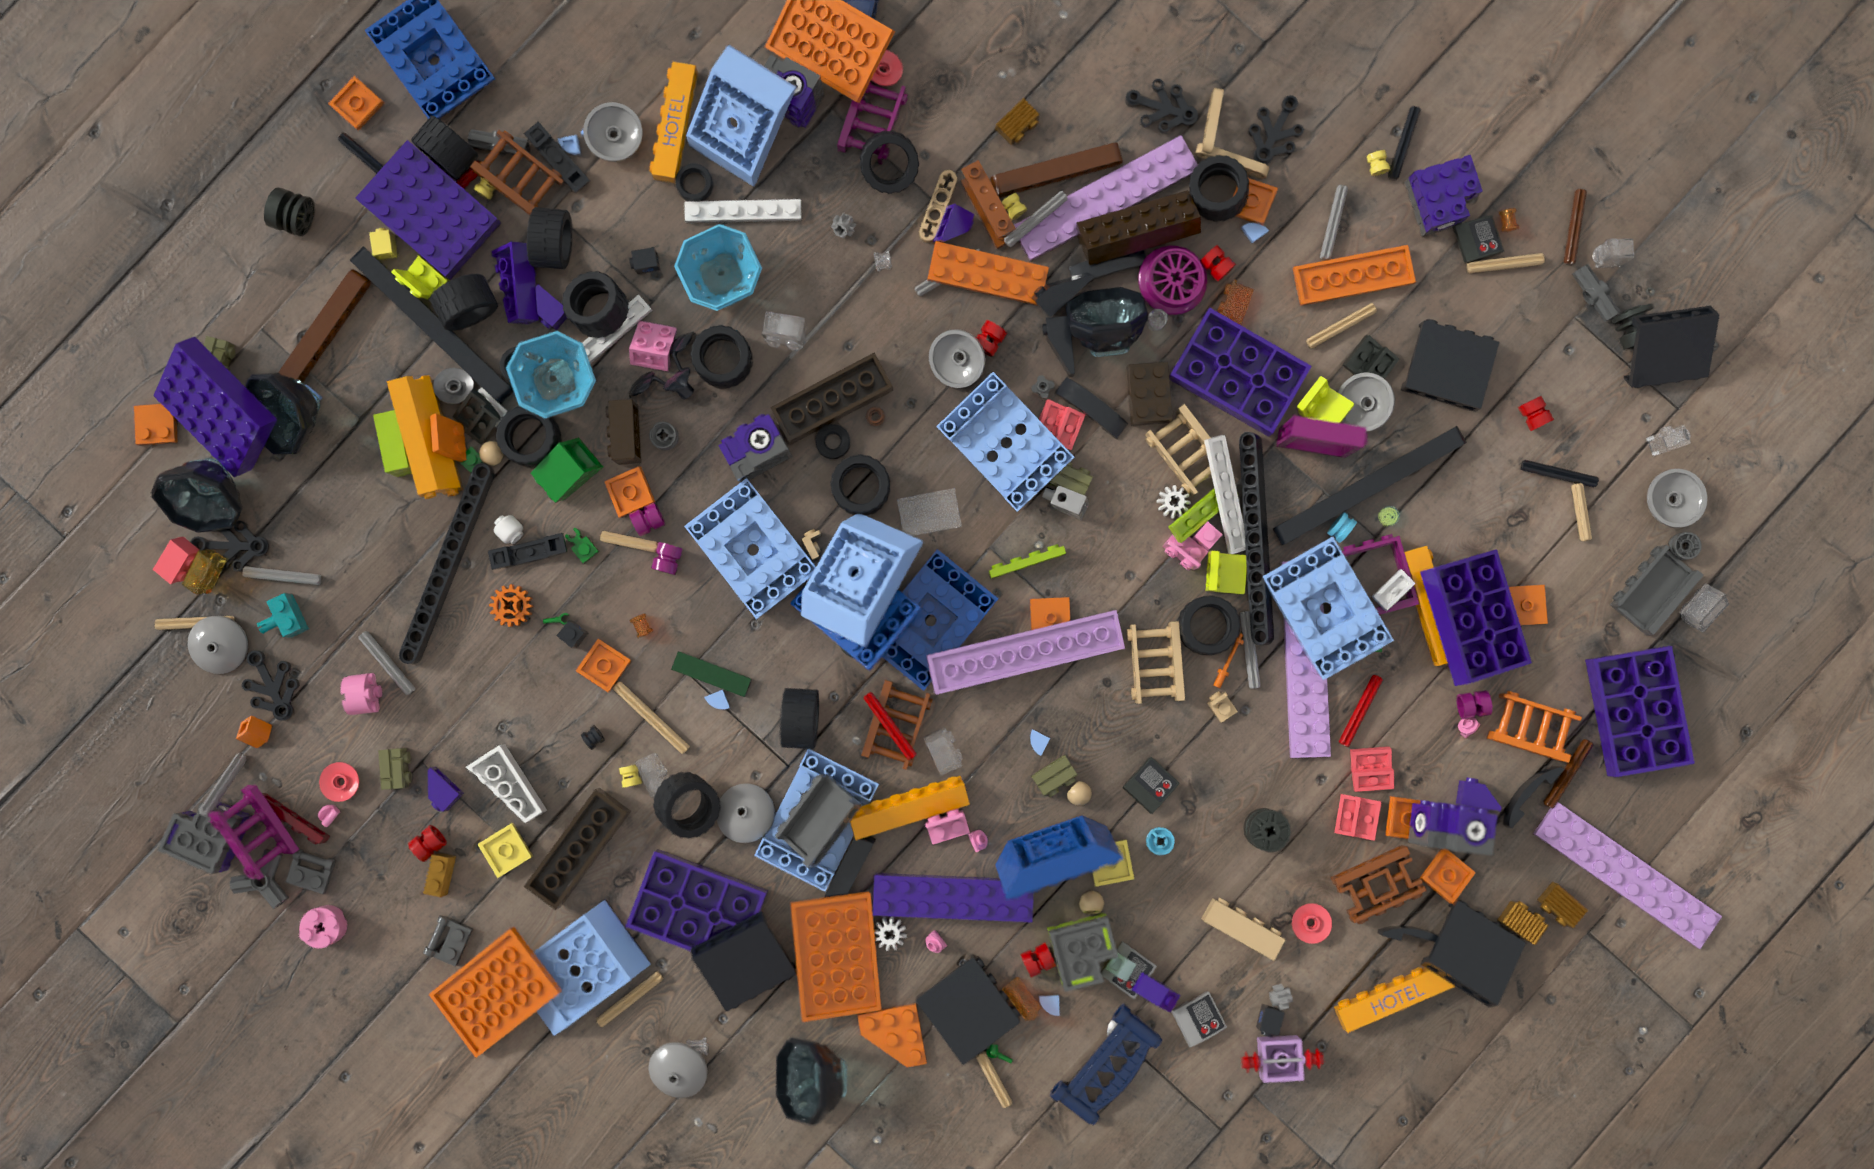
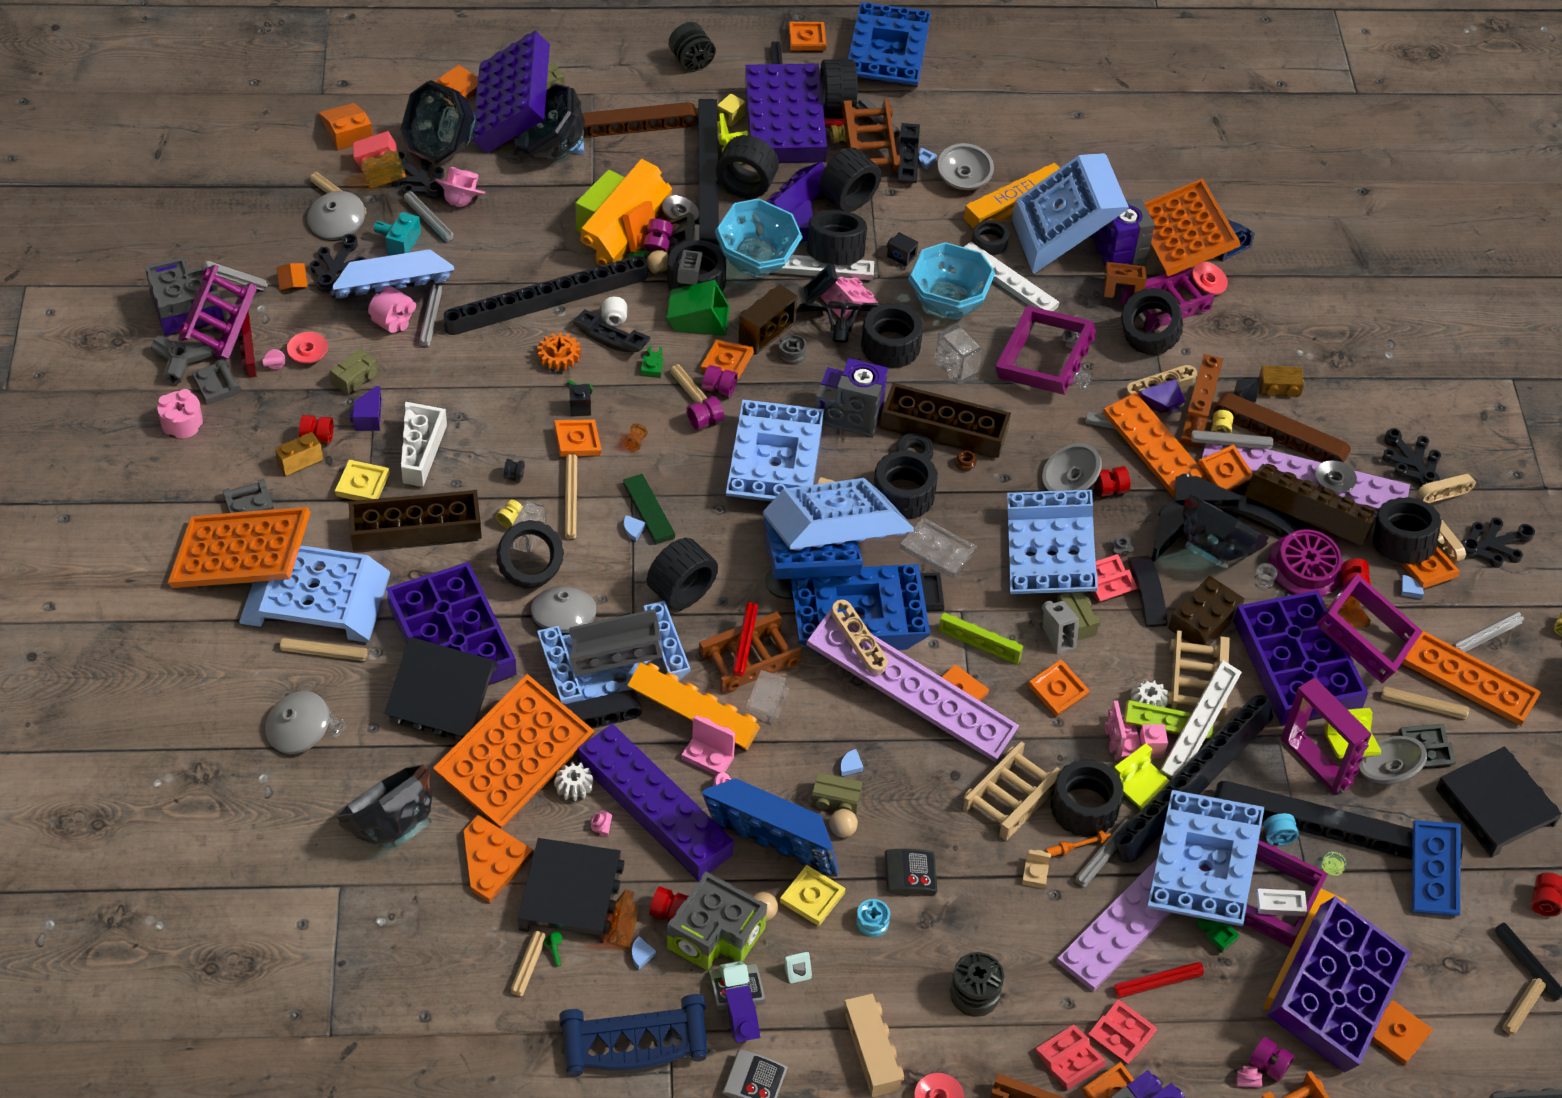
camera: 40 degrees right, 35 degrees down
none -> orange slope [319,103,373,150]
none -> light blue slope [330,249,454,299]
none -> bright pink helmet [435,167,485,207]
none -> magenta wheel [643,219,673,253]
none -> dark grey slope [677,250,702,285]
none -> light aqua slope [784,952,812,984]
none -> black tile [804,263,838,303]
none -> tan beam [831,600,888,675]
none -> black tile [920,572,944,612]
none -> magenta window [995,305,1096,395]
none -> orange plate [1027,659,1090,718]
none -> dark orange panel [1103,262,1147,298]
none -> orange plate [1198,444,1253,491]
none -> black slope [1234,378,1257,403]
none -> flat silver dish [1315,461,1357,493]
none -> magenta window [1316,574,1423,683]
none -> blue tile [1412,820,1461,916]

